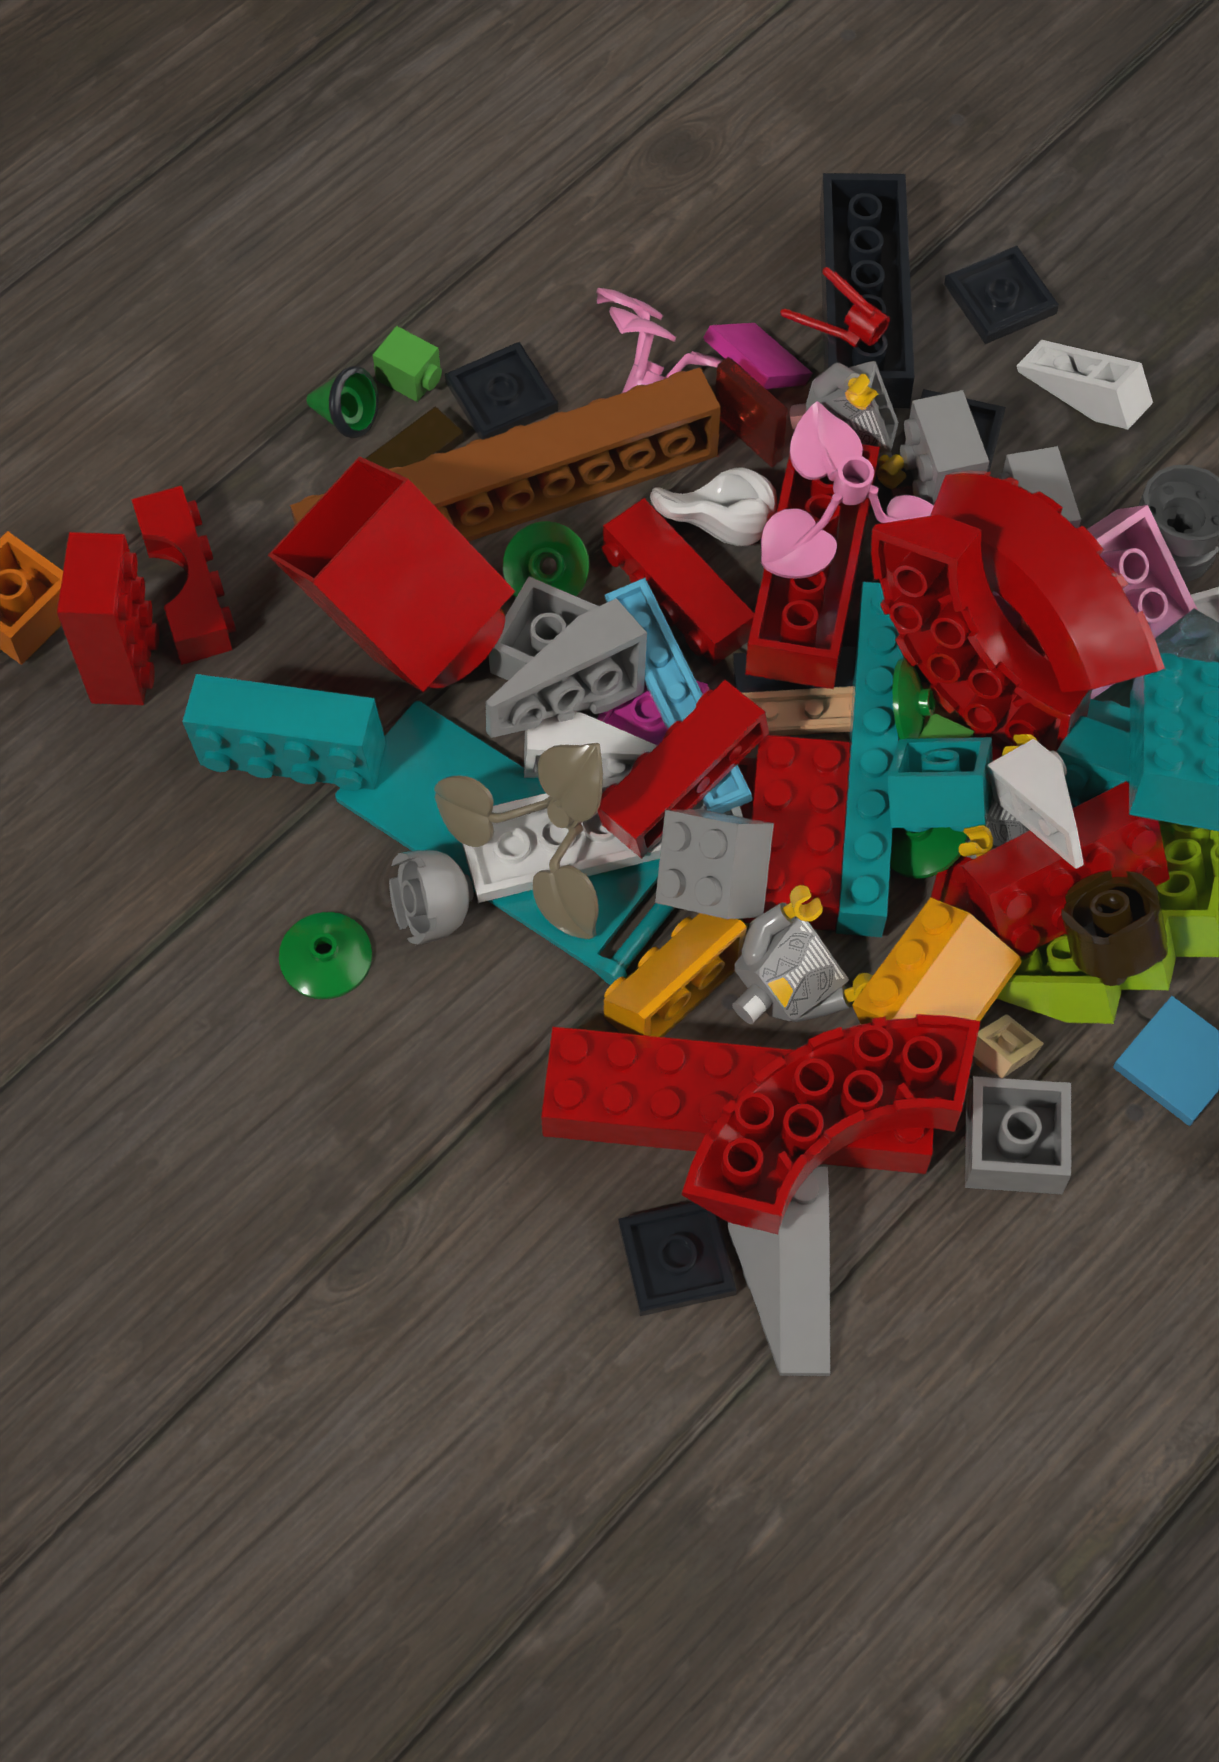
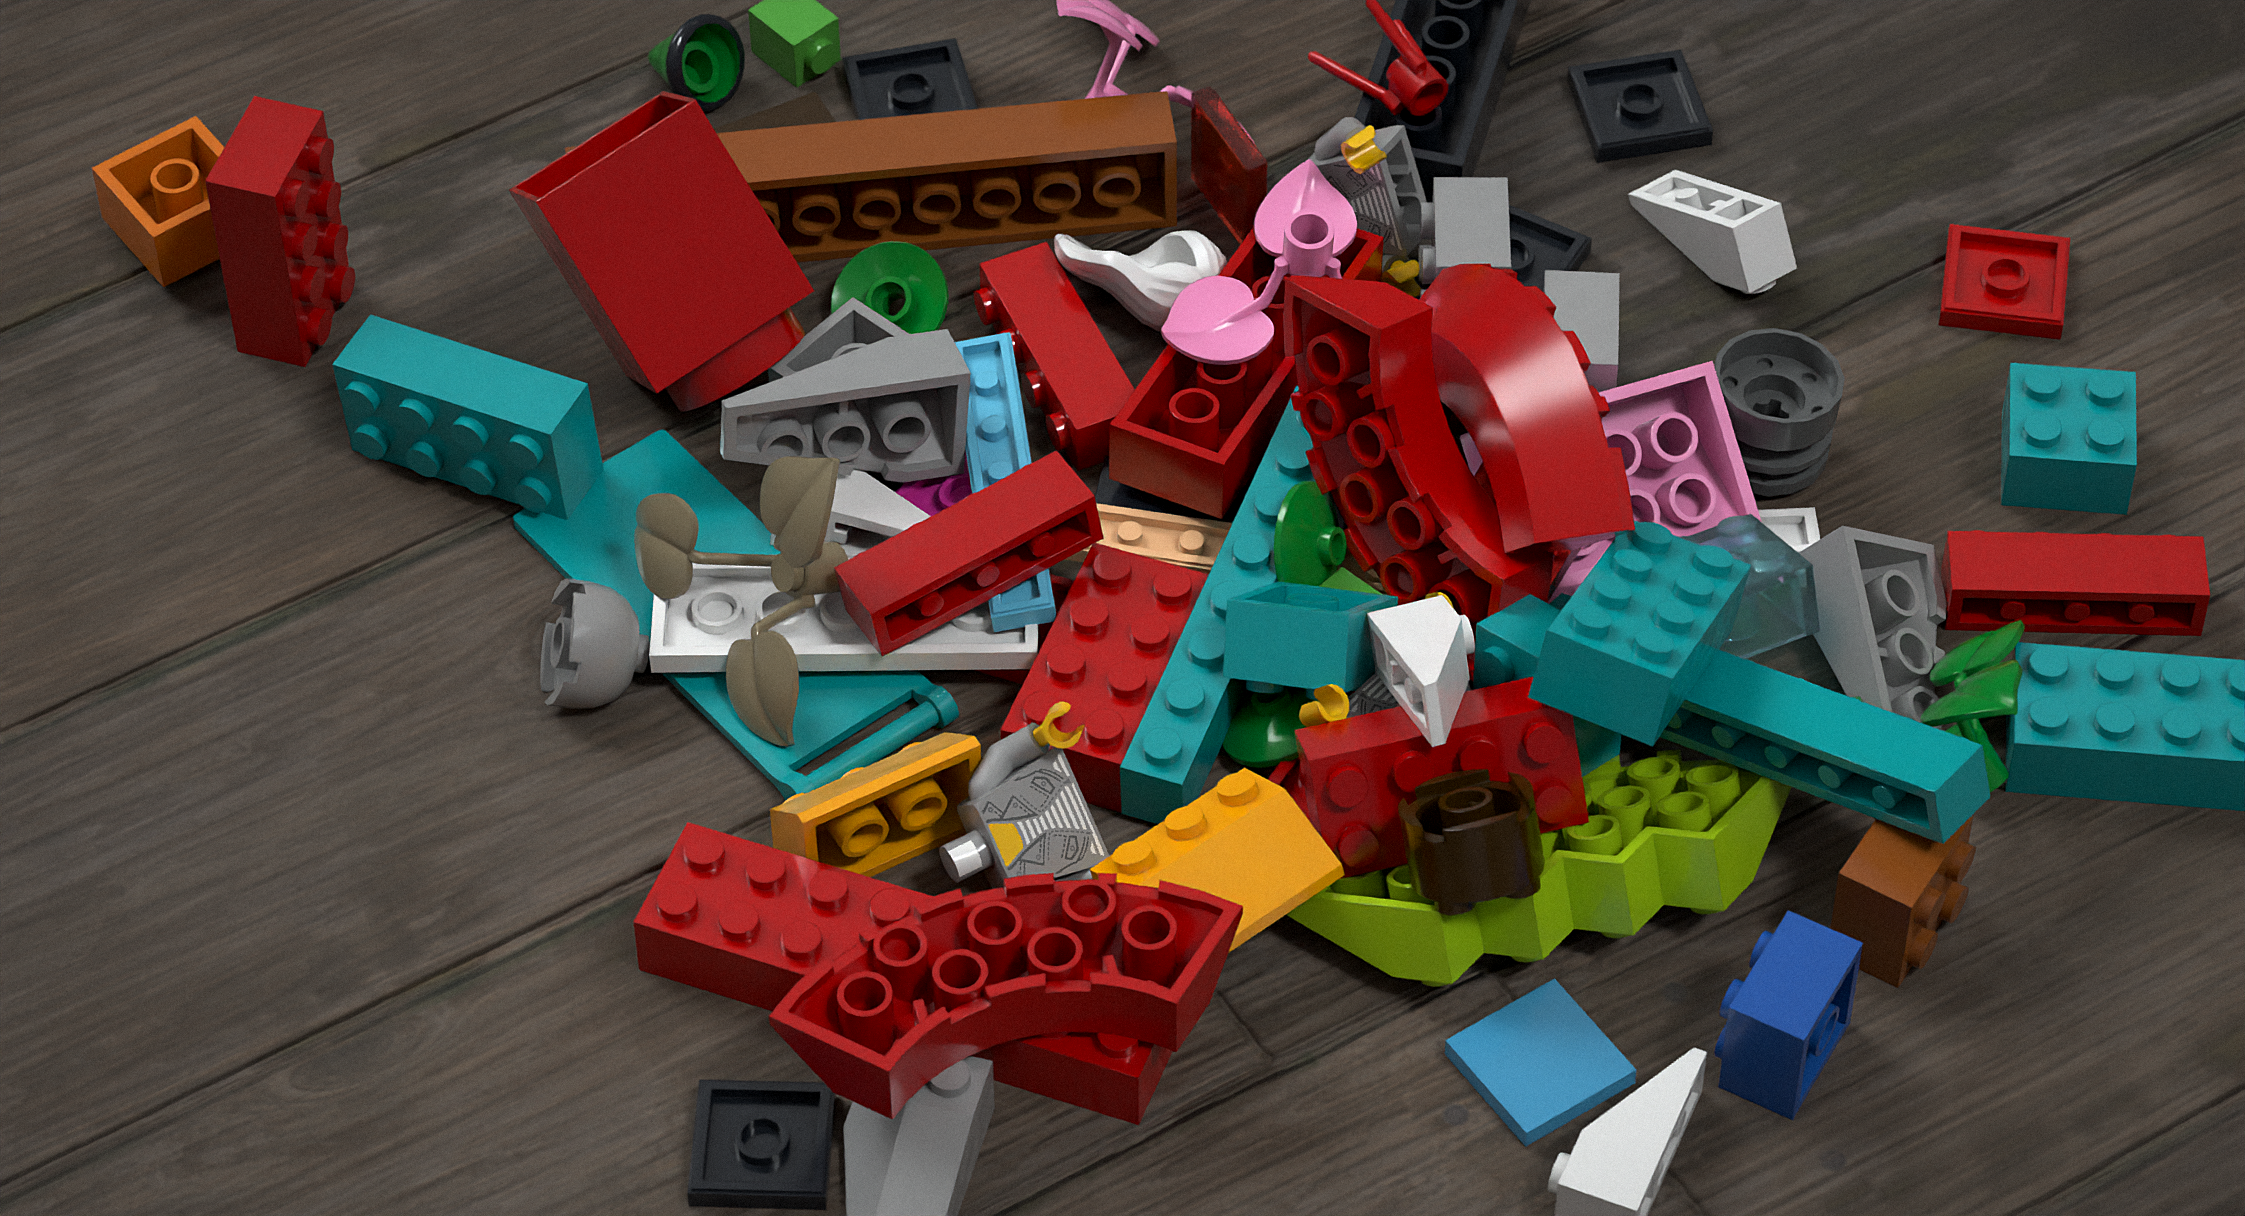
camera: 15 degrees right, 15 degrees down
red arch [131,485,236,665] -> none
green dish [279,912,372,1000] -> none
light grey brick [655,810,774,919] -> none
dark pink tile [703,323,813,390] -> none
light grey brick [965,1076,1071,1194] -> none
tan plate [973,1014,1044,1079] -> none

